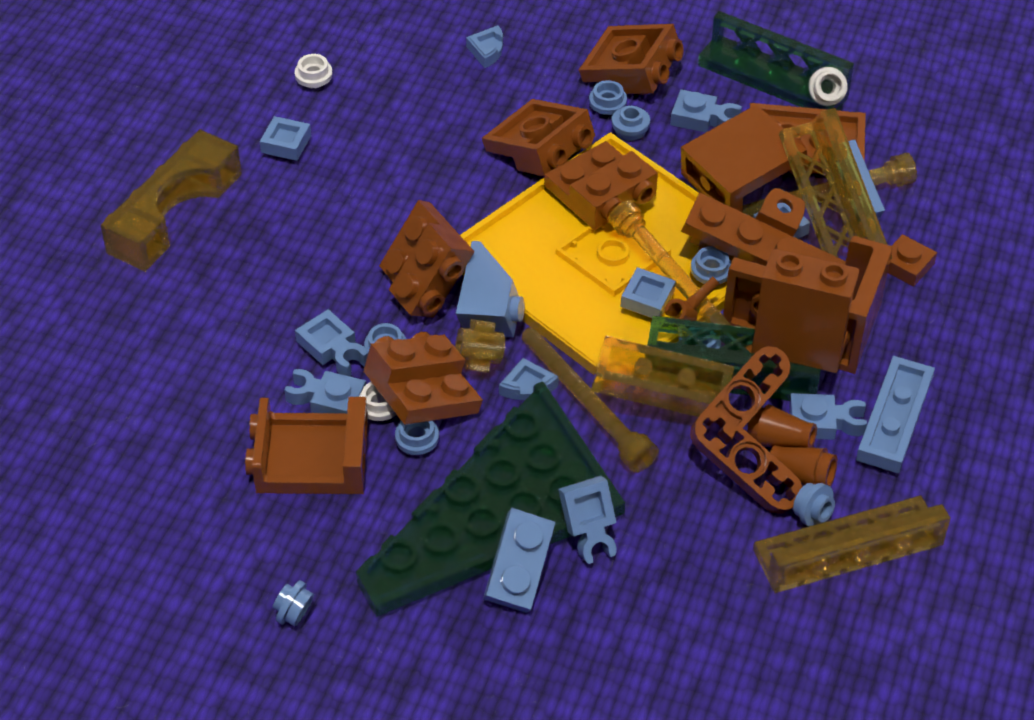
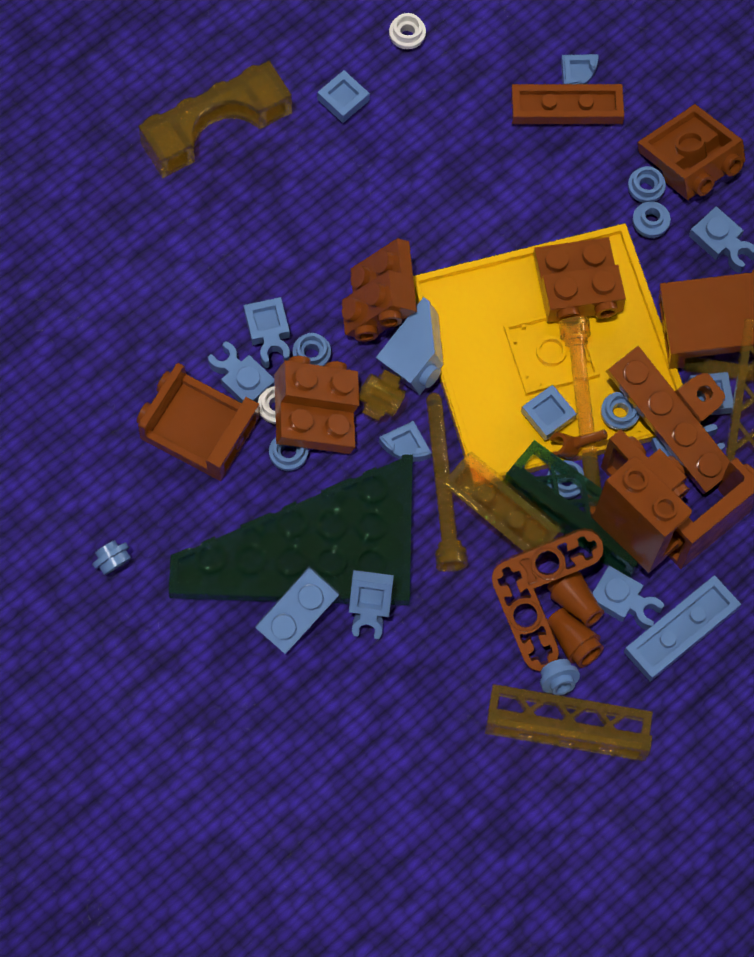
camera: 25 degrees right, 20 degrees up
dark orange plate [482,99,595,176] -> none
none -> dark orange plate [511,84,624,124]

